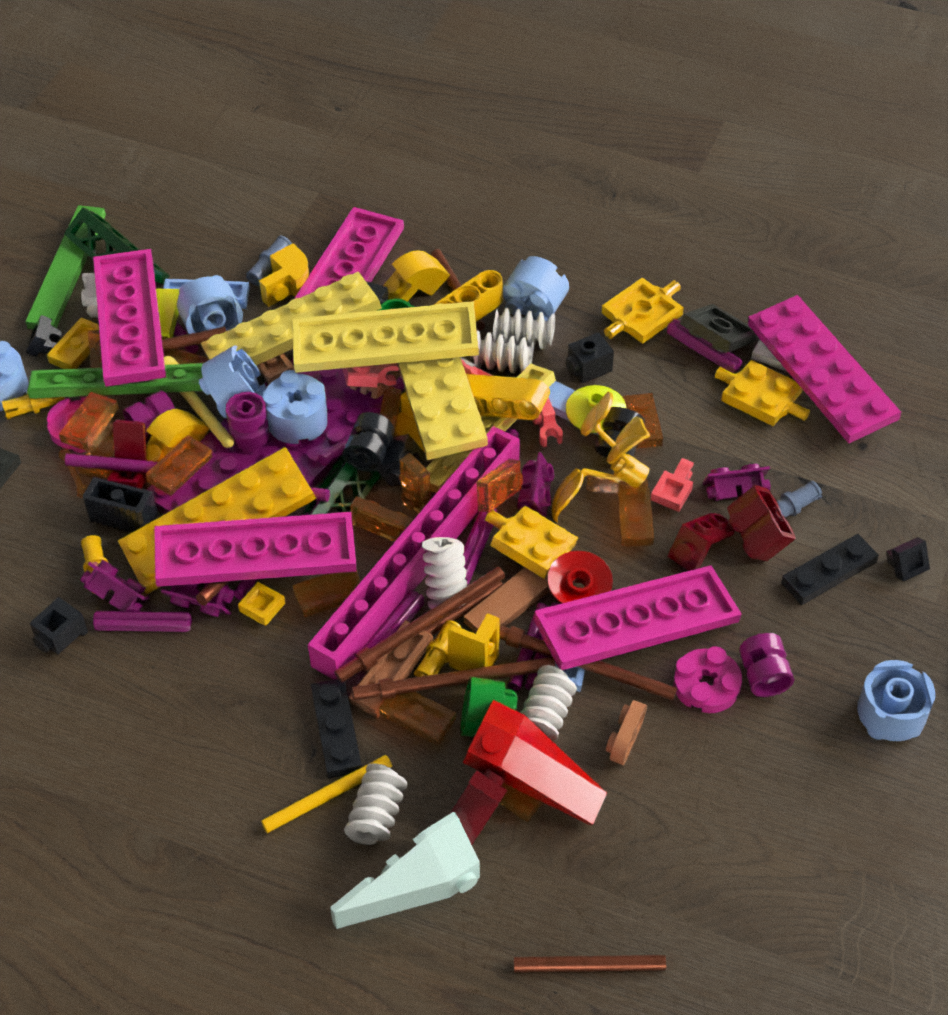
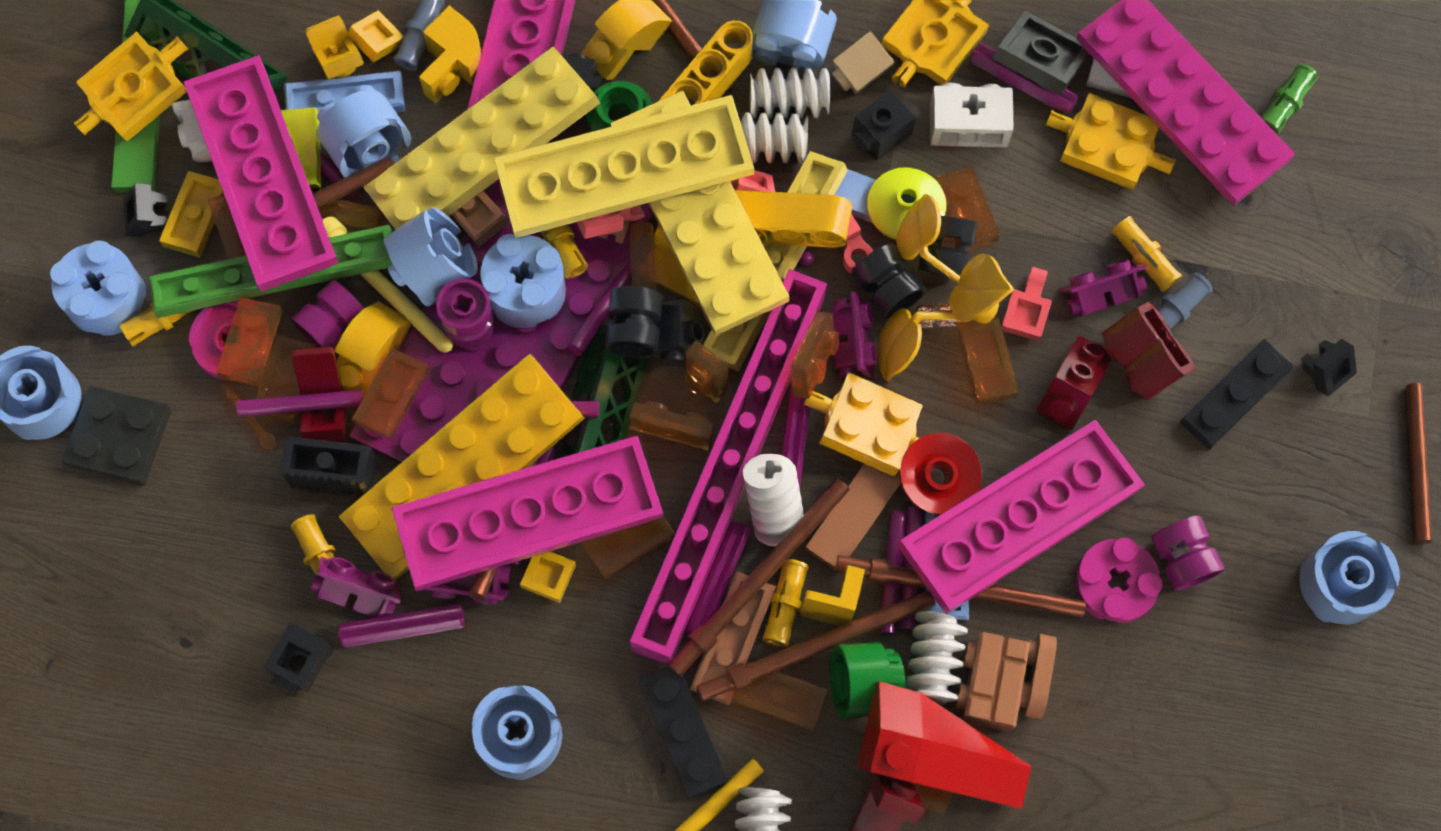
camera: 15 degrees left, 20 degrees up
none -> yellow plate [73,31,188,142]
none -> yellow bracket [305,16,364,80]
none -> yellow plate [347,10,404,63]
none -> light blue brick [472,685,563,780]
none -> yellow pin [541,225,588,279]
none -> tan brick [831,31,894,94]
none -> black wheel [852,243,927,320]
none -> white brick [930,83,1014,148]
none -> nougat brick [955,632,1030,732]
none -> yellow pin [1111,216,1182,292]
none -> bright green pin [1261,64,1318,135]

